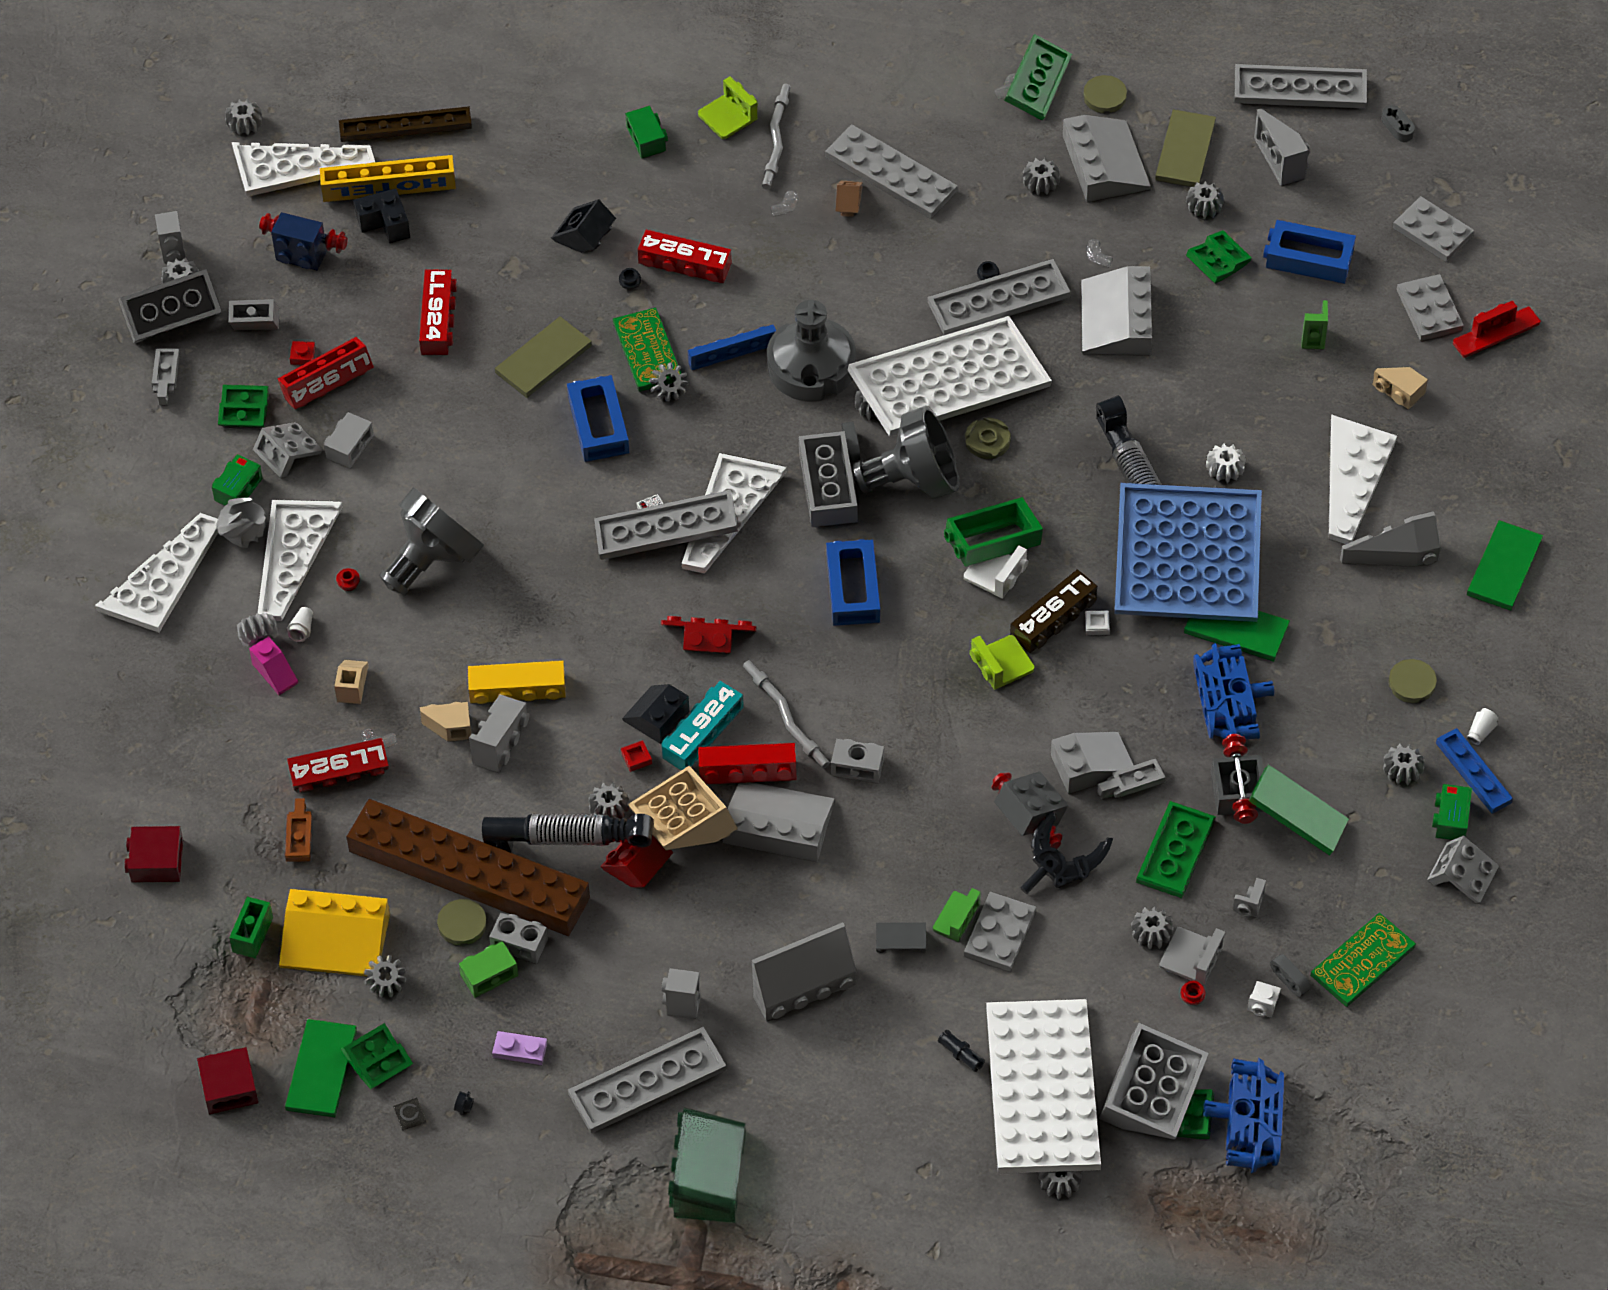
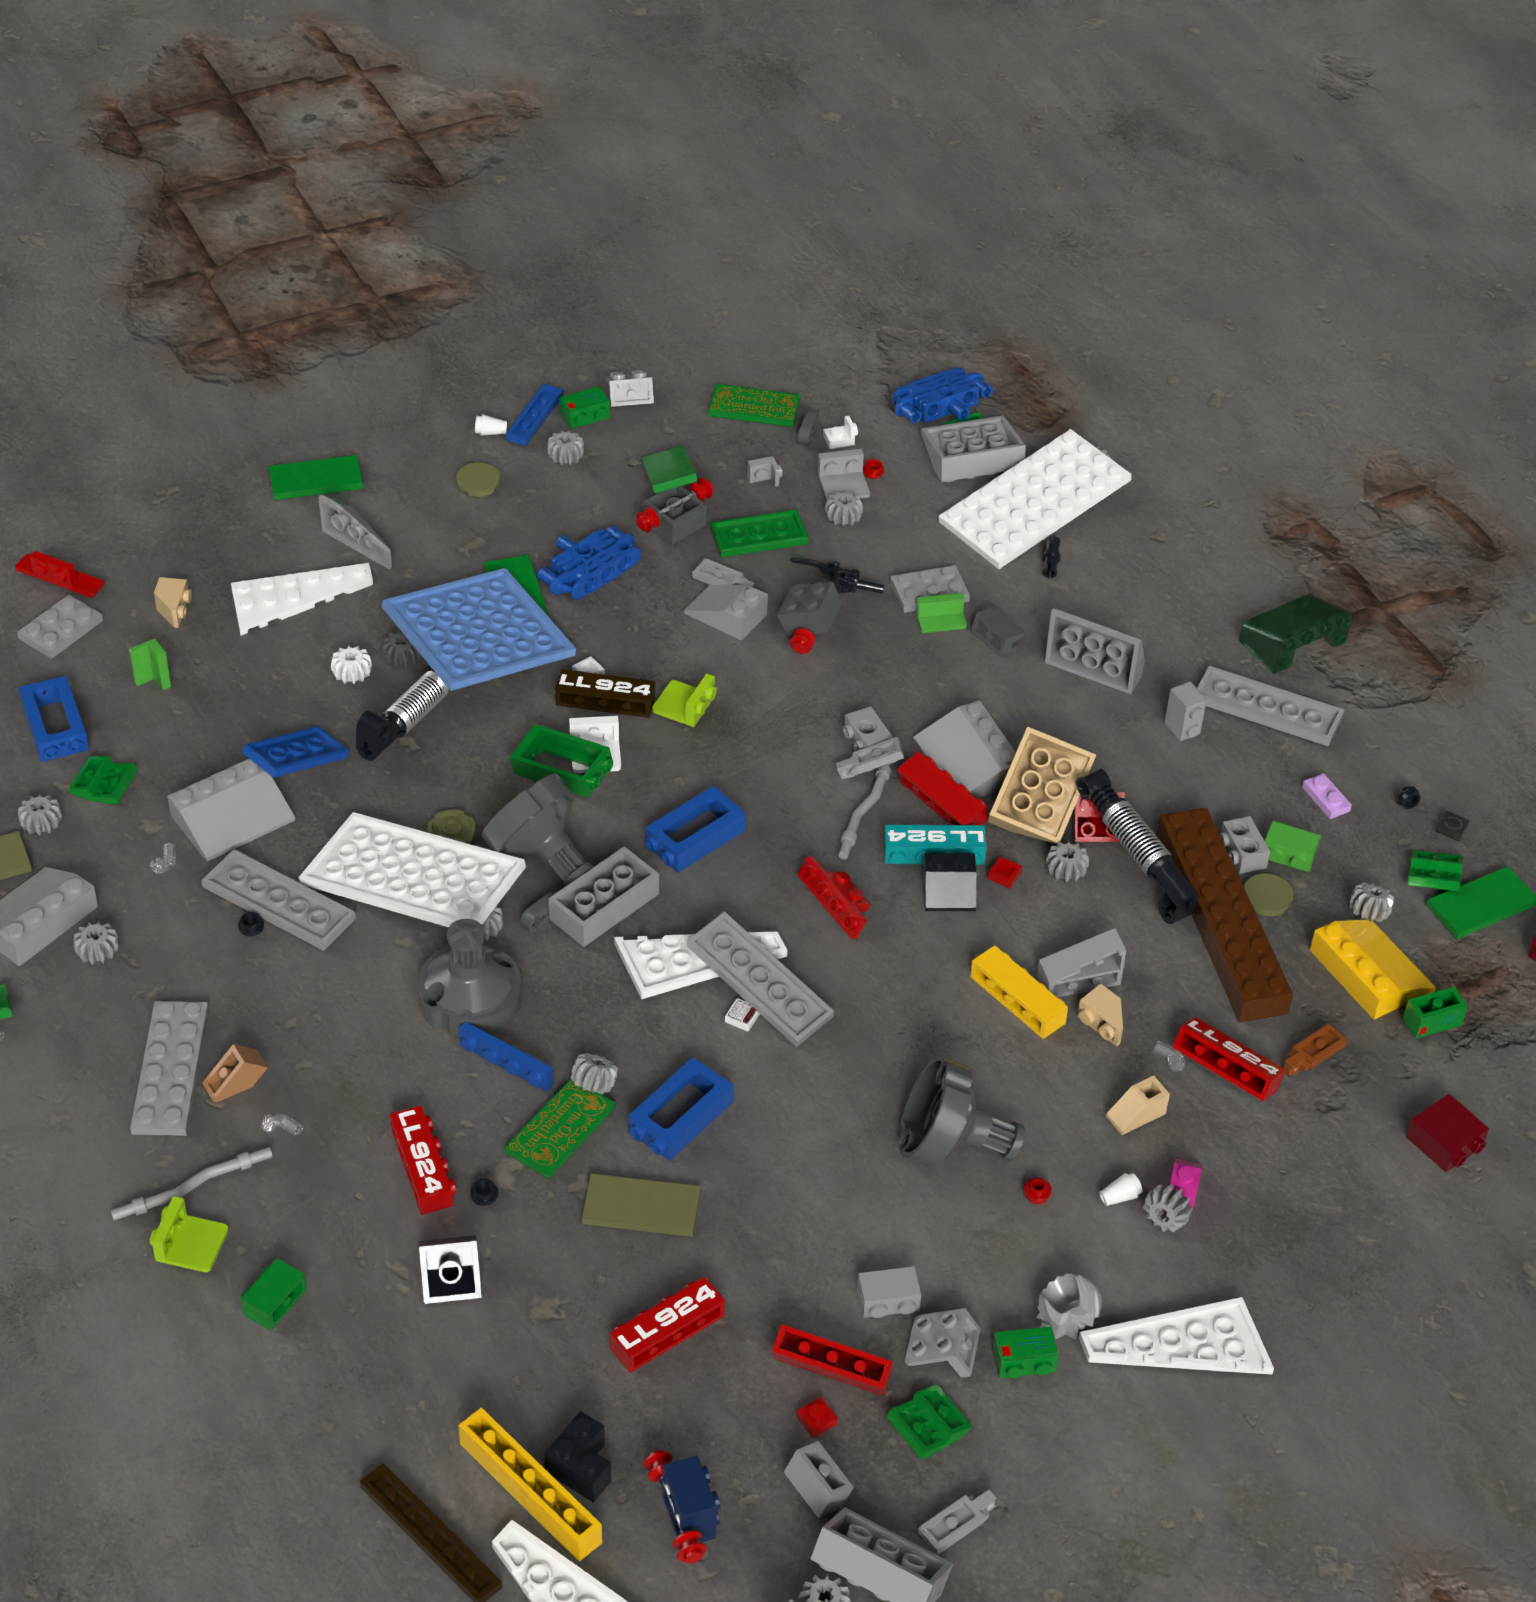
camera: 130 degrees left, 10 degrees down
white wing [258,500,342,621] -> none
none -> blue tile [242,726,350,778]
none -> light grey hinge [836,737,904,779]

